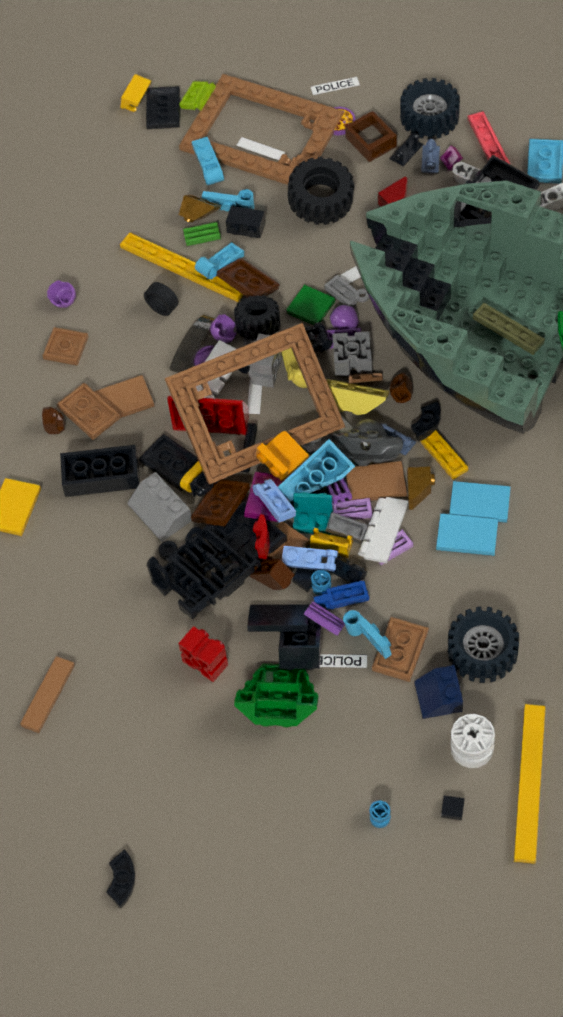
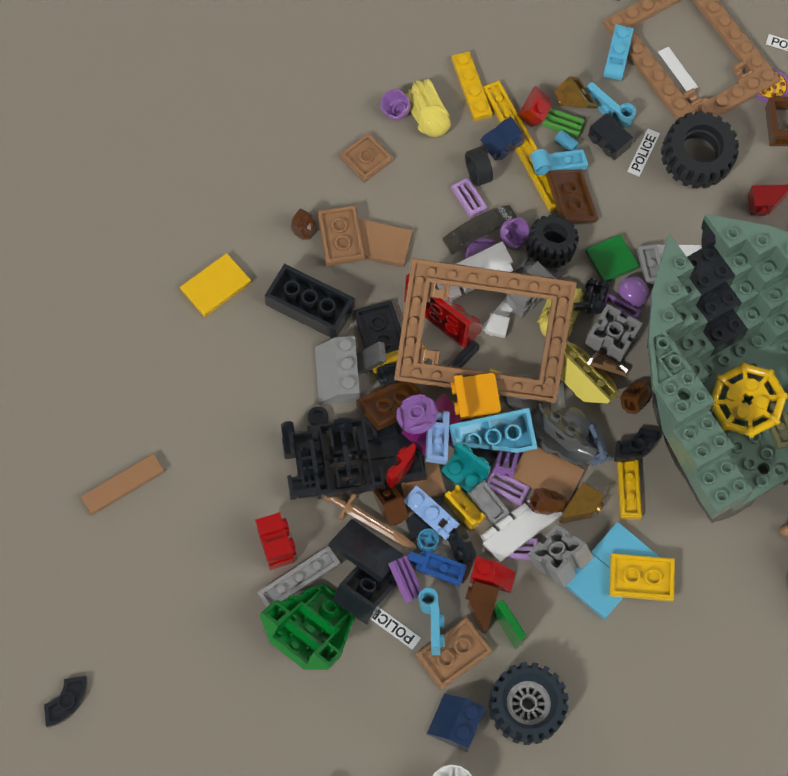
camera: 25 degrees right, 10 degrees up
none -> light grey plate [257,546,340,608]
none -> medium nougat sword [323,494,417,550]
none -> flat silver tile [356,342,386,374]
none -> medium lavender tile [397,394,438,434]
none -> light yellow hair [406,78,451,138]
none -> yellow plate [451,51,492,122]
none -> lavender tile [451,177,488,219]
none -> reddish brown slope [465,581,499,634]
none -> red slope [470,557,515,593]
none -> dark blue brick [480,117,526,161]
none -> white tile [485,313,510,338]
none -> green tile [493,599,526,649]
none -> red slope [517,86,552,127]
none -> light grey brick [528,524,593,588]
none -> reddish brown rock [529,488,567,515]
none -> medium azure piece [555,130,579,151]
none -> yellow tile [609,553,675,602]
none -> white sticker [627,128,660,177]
none -> yellow plate [711,362,788,438]

